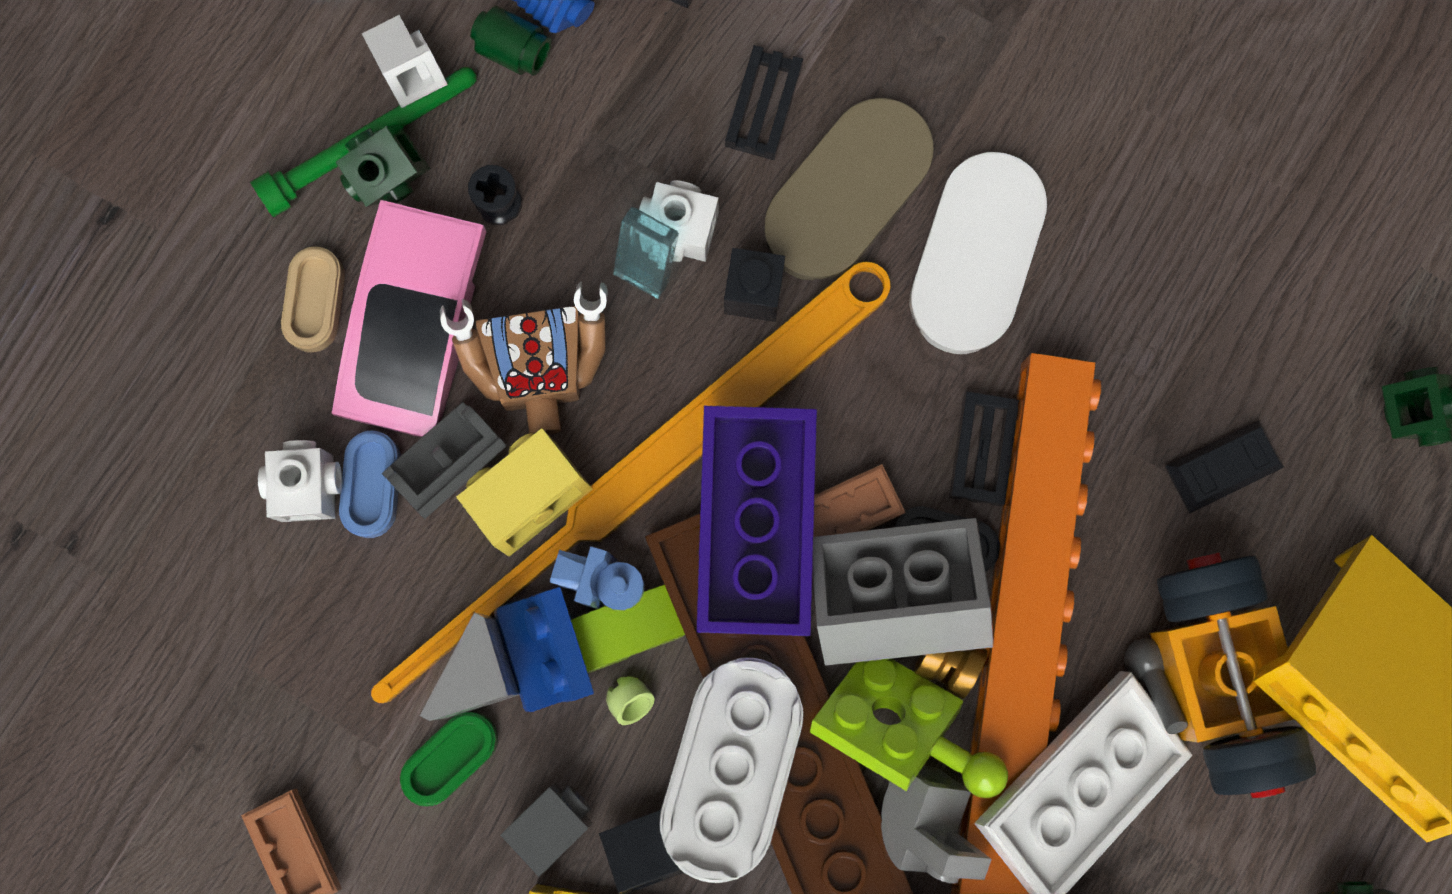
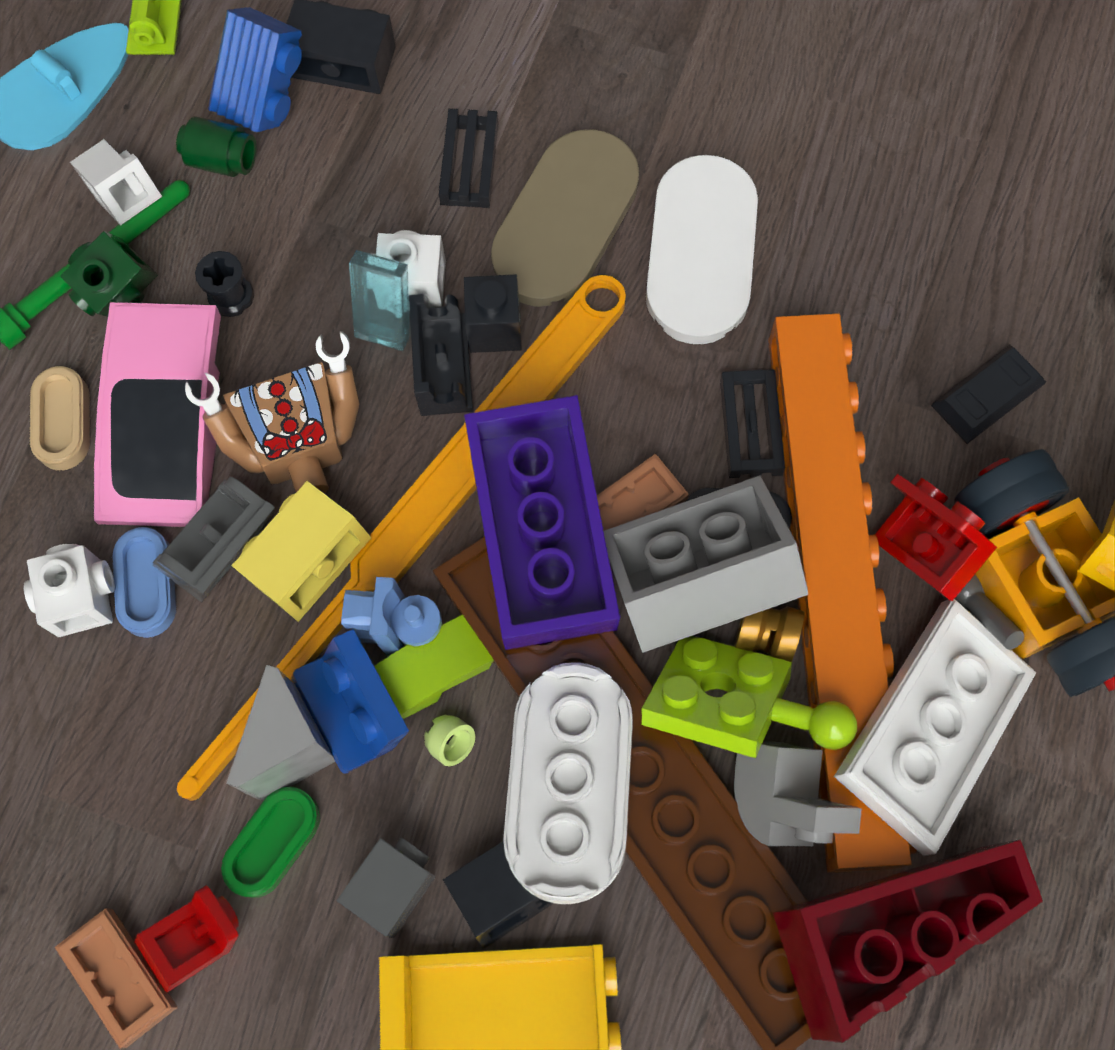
camera: 10 degrees left, 10 degrees down
none -> red bracket [135,885,239,993]
none -> black hinge [409,294,473,416]
none -> red bracket [875,474,997,602]

